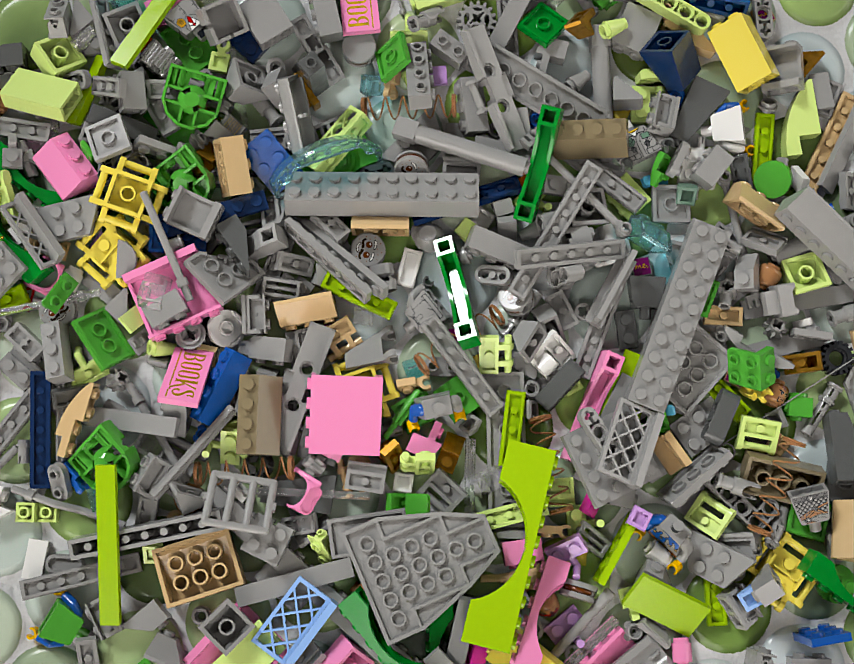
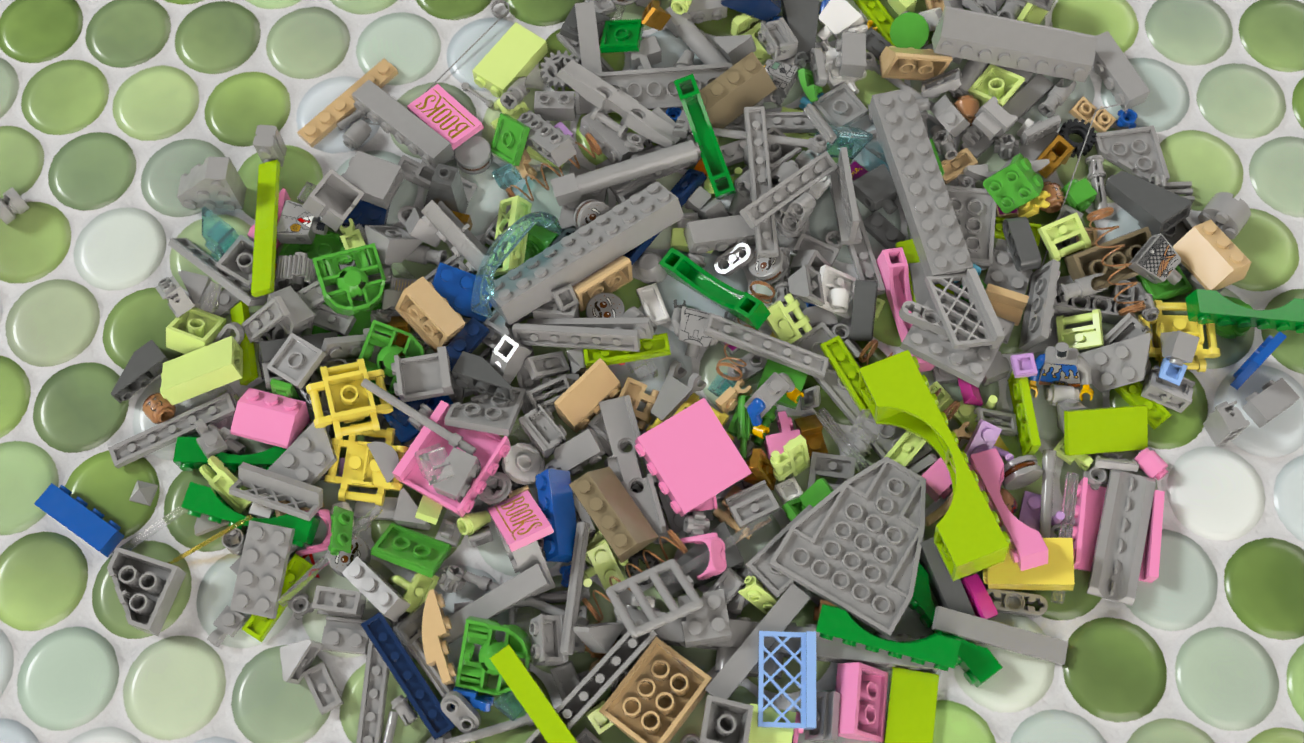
camera: 25 degrees left, 15 degrees down
sand green slope [675,182,698,206] -> none
none -> light grey slope [552,283,579,312]
none -> light grey plate [624,132,646,153]
none -> light grey axle [804,104,837,144]

